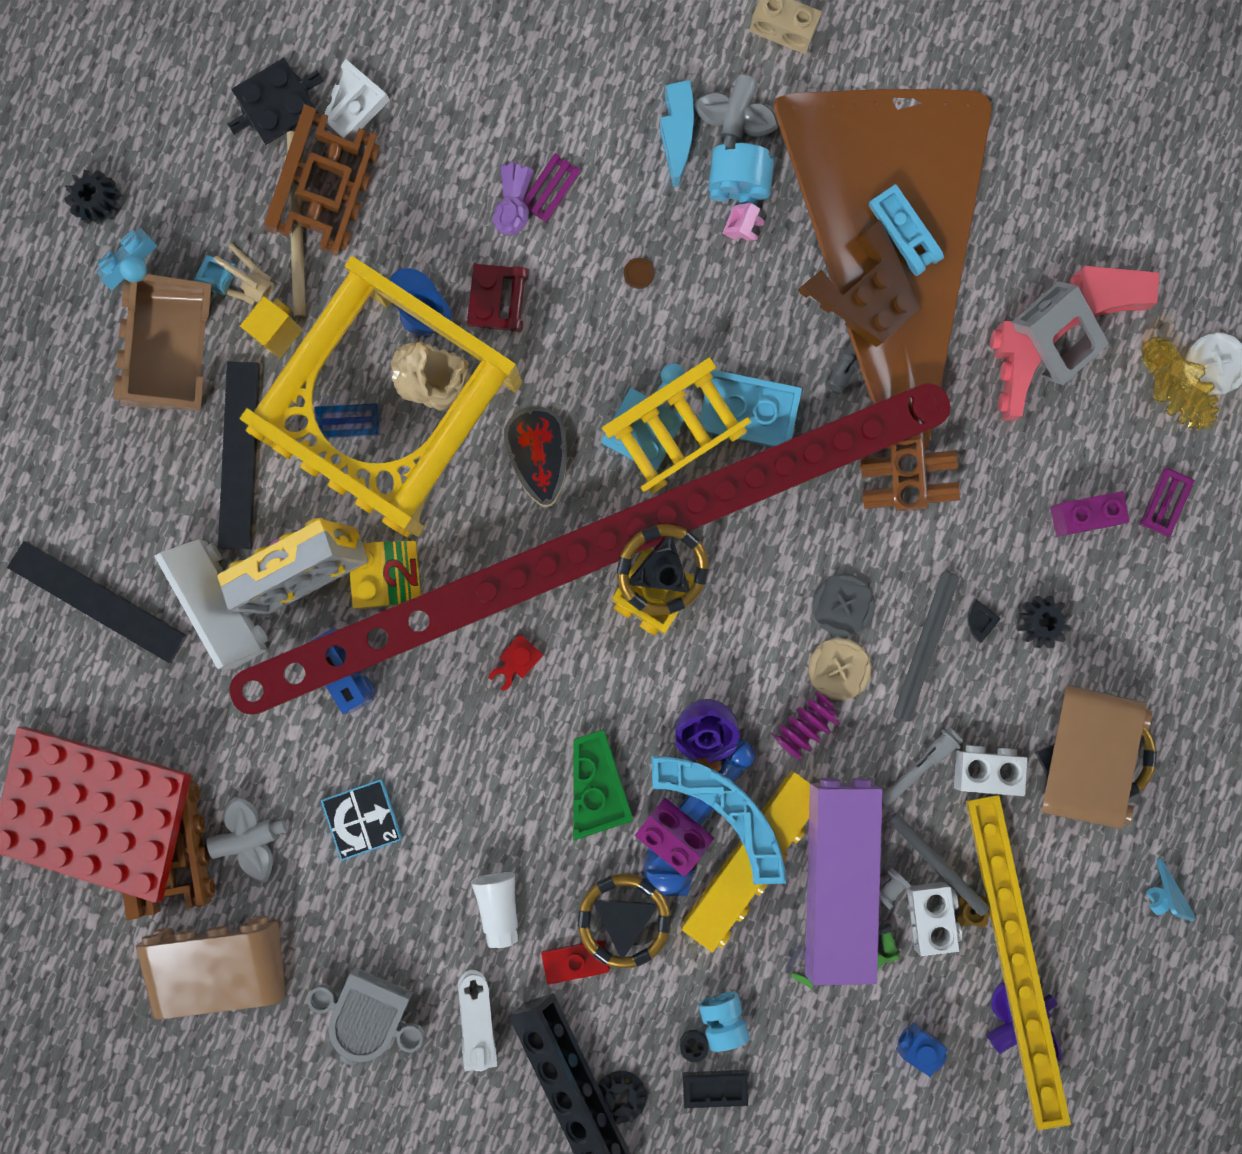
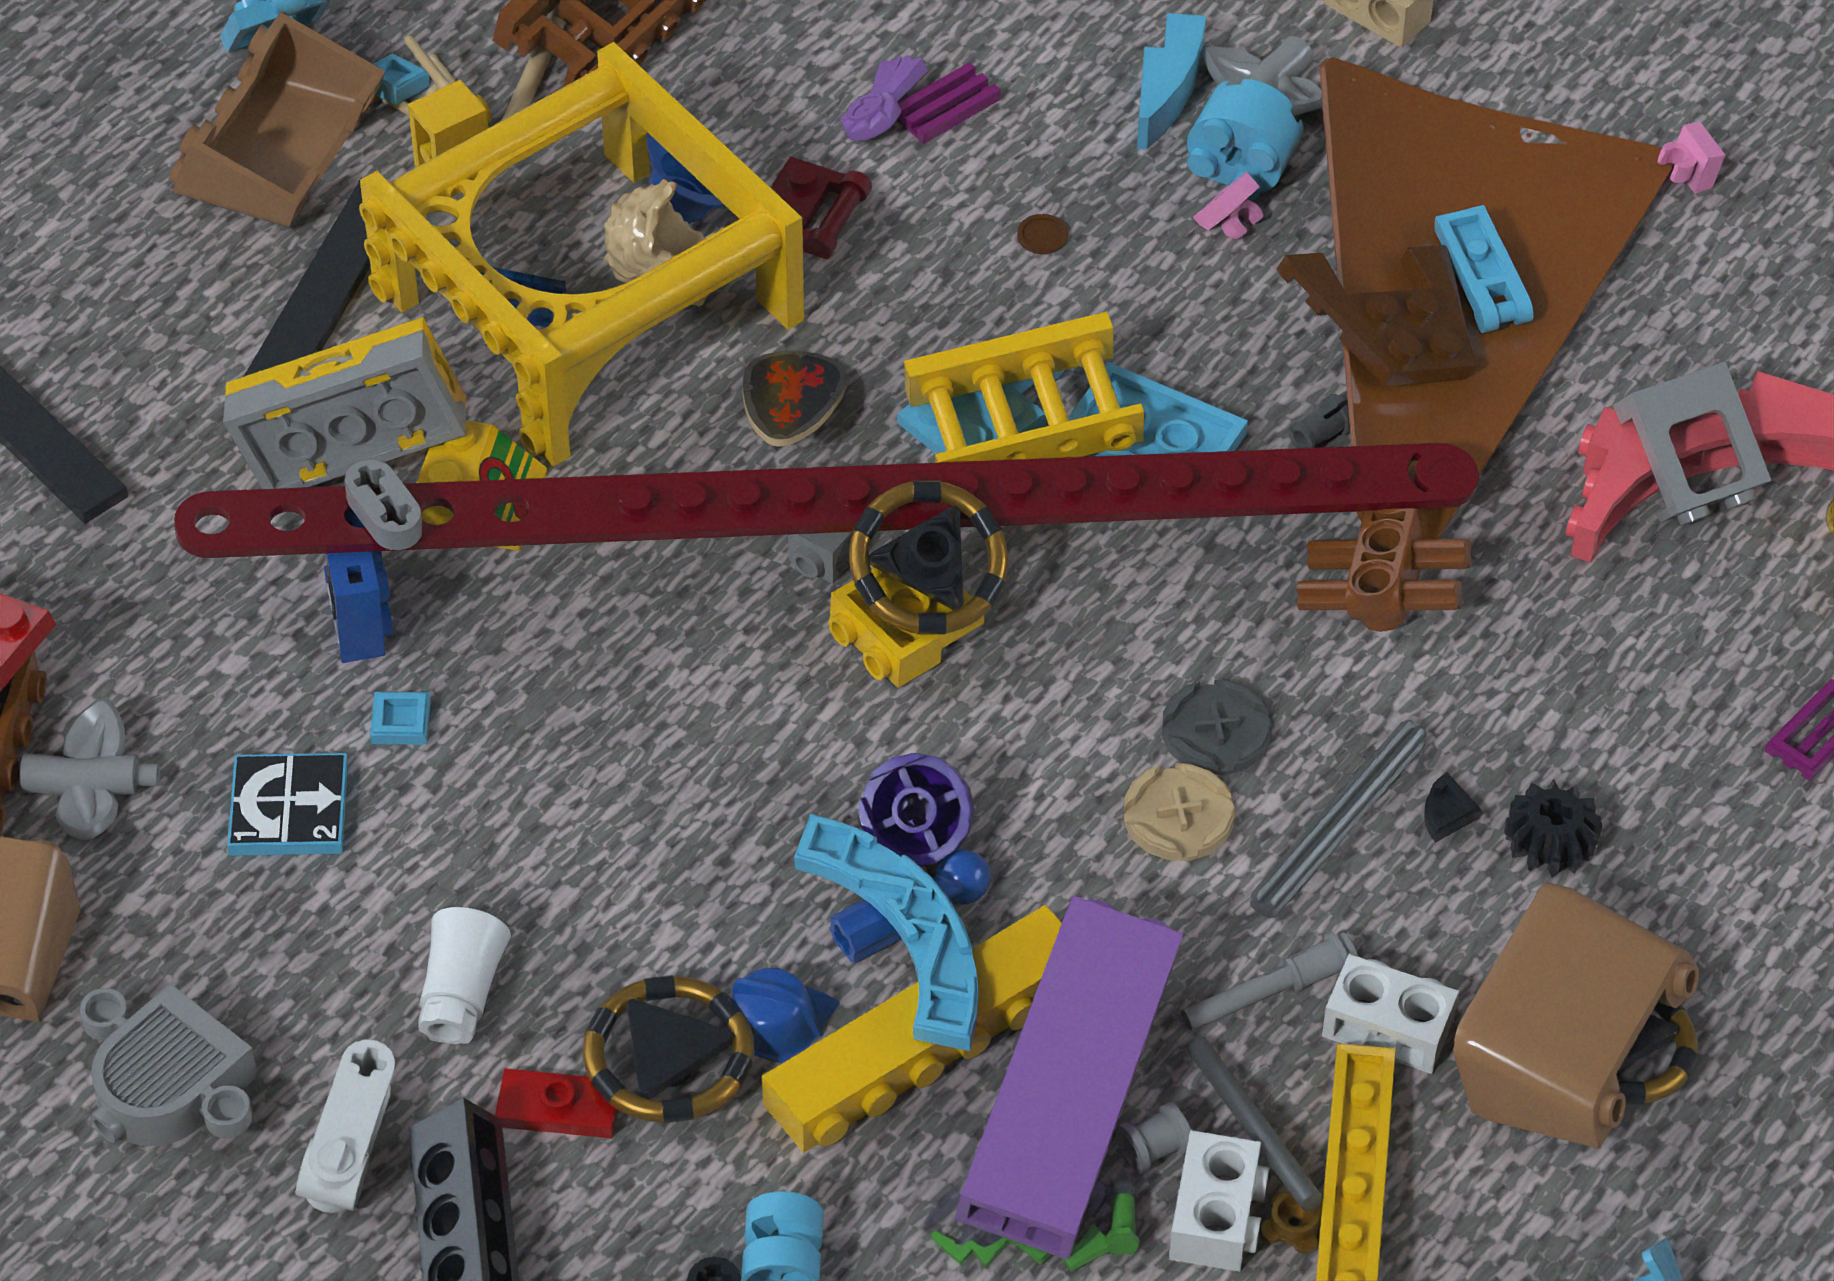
camera: 20 degrees right, 35 degrees down
white slope [154,539,268,669] -> none
red plate [488,634,544,691] -> none
green wing [573,729,634,841] -> none
magenta brick [634,797,715,877] -> none
magenta piece [770,691,840,761] -> none
magenta brick [1050,491,1130,537] -> none
none -> light grey beam [345,459,422,550]
none -> medium azure tile [370,692,431,745]
none -> bright pink tile [1657,122,1725,194]

